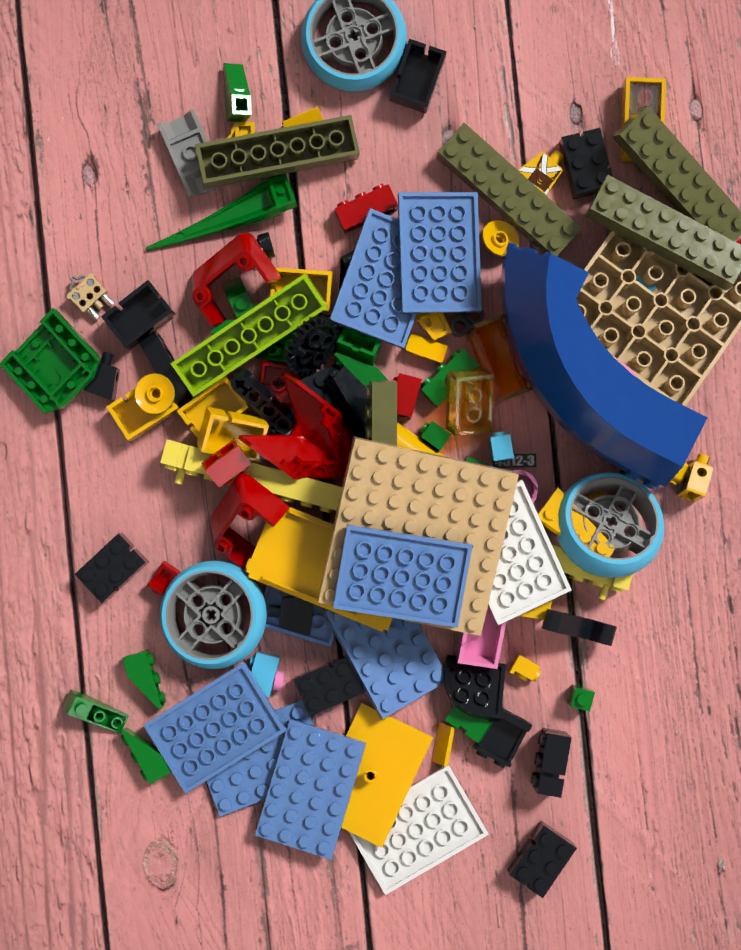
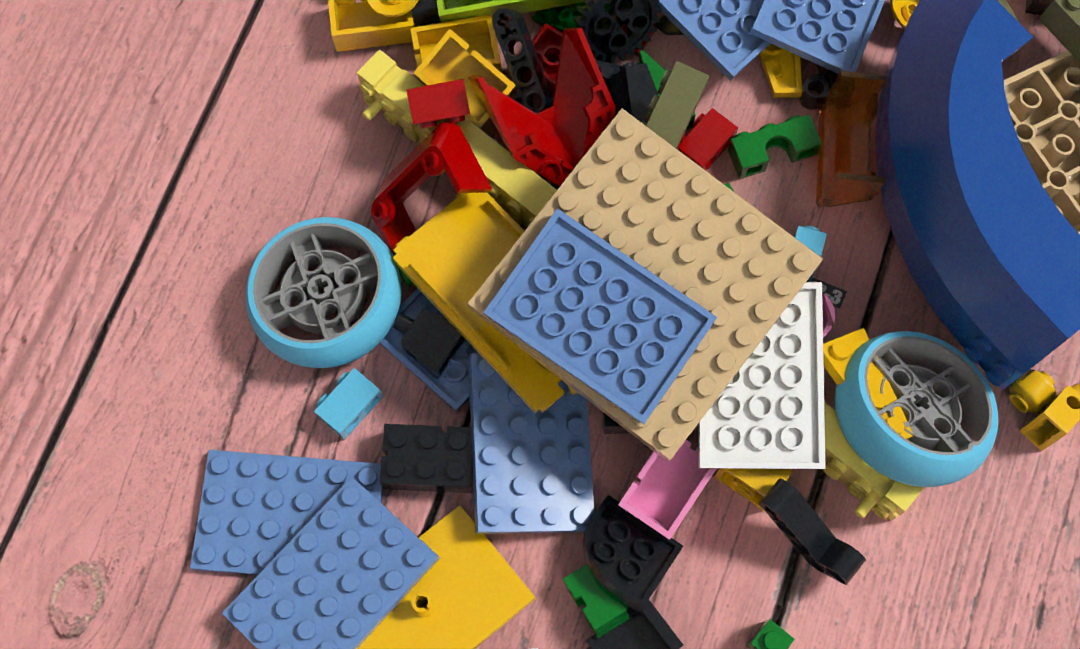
camera: 25 degrees right, 15 degrees down
green slope [62,689,129,734] -> none
black piece [75,533,149,603] -> none
green slope [121,727,172,784] -> none
green slope [122,649,166,709] -> none
medium blue plate [143,662,287,794] -> none
red bracket [147,561,181,596] -> none
bright pink tile [273,670,285,691] -> none
green brick [336,327,381,366] -> none
yellow slope [405,333,448,364] -> none
yellow slope [432,722,455,767] -> none
clear yellow brick [446,368,494,436] -> none
yellow brick [508,654,541,682] -> none

